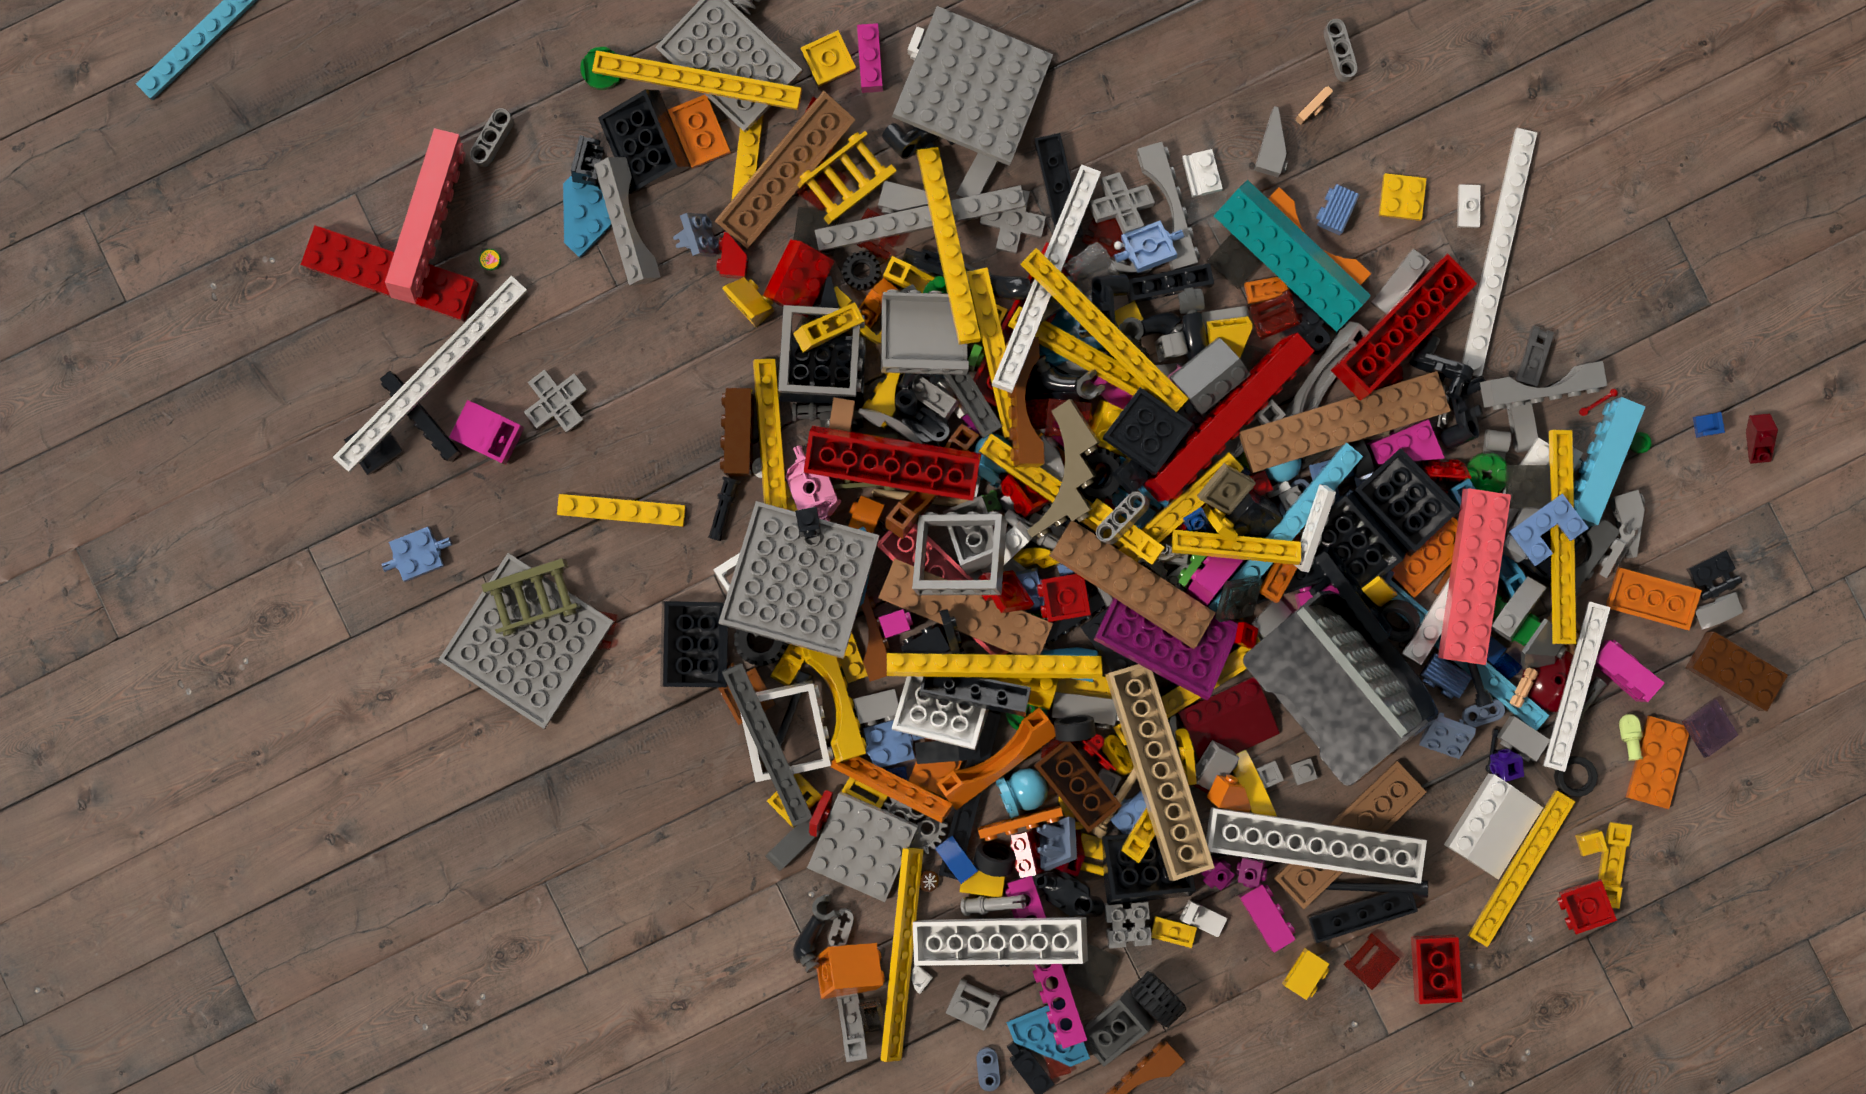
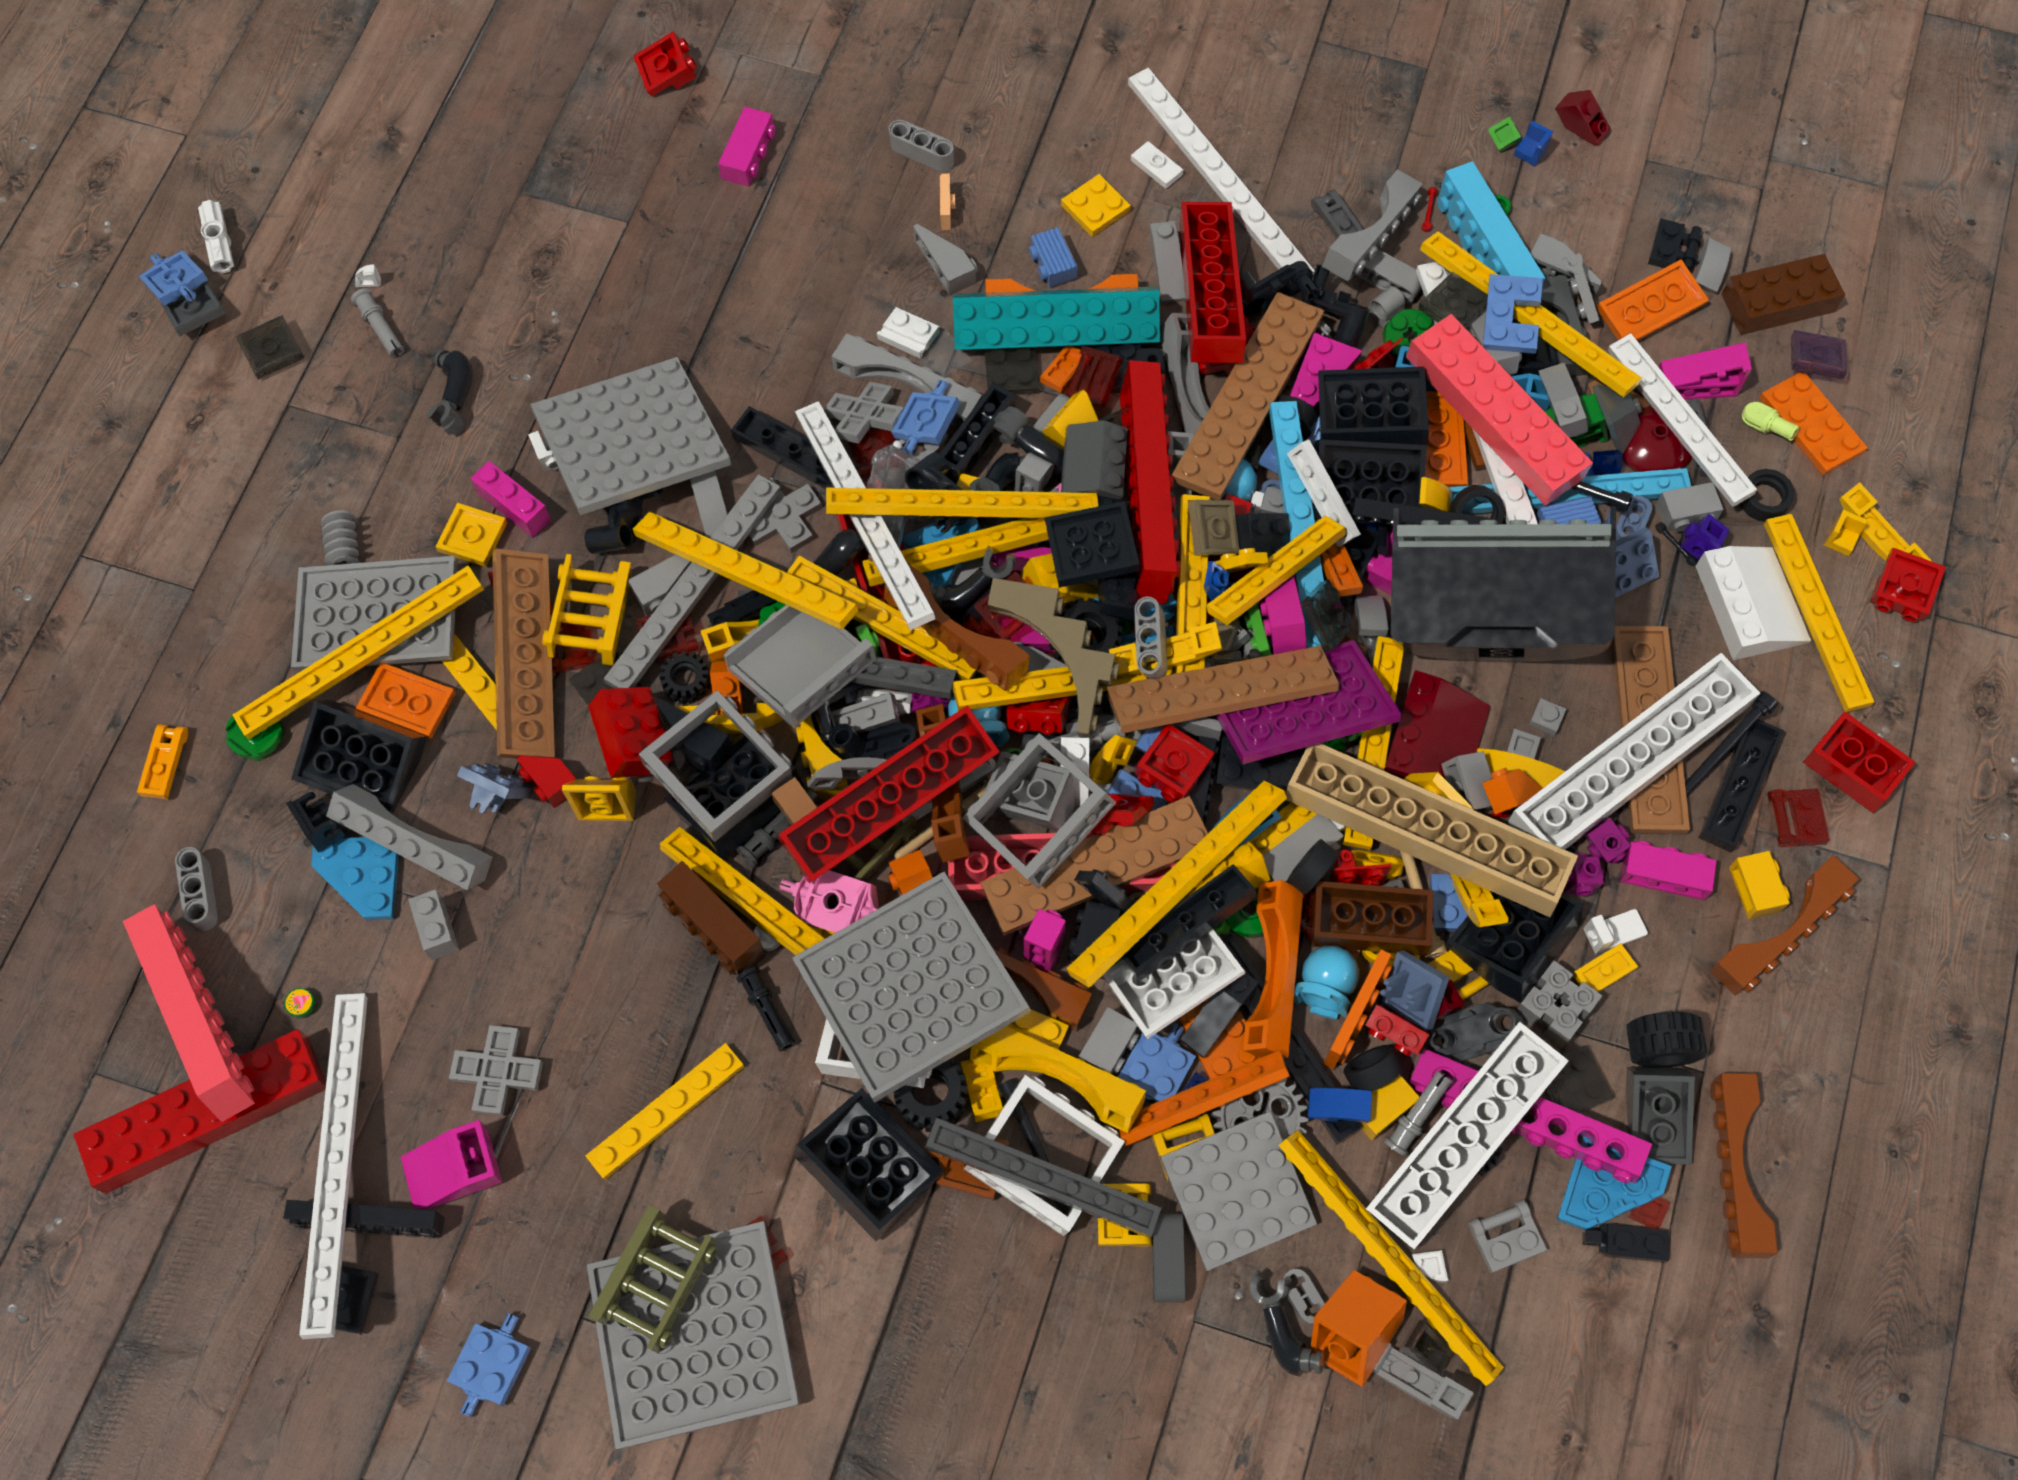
camera: 45 degrees left, 20 degrees down
yellow slope [793,302,865,352] -> none
black bracket [795,507,821,539] -> none
red plate [809,790,833,837] -> none
reddish brown tile [919,870,939,892] -> none
sand blue plate [976,1047,1000,1091] -> none
red plate [1235,622,1258,649] -> none
light nougat axle [1510,668,1538,708] -> none
none -> light orange plate [137,724,188,800]
none -> light grey brick [408,889,459,960]
none -> bright green plate [1488,116,1522,153]
none -> dark orange arch [1710,855,1859,996]

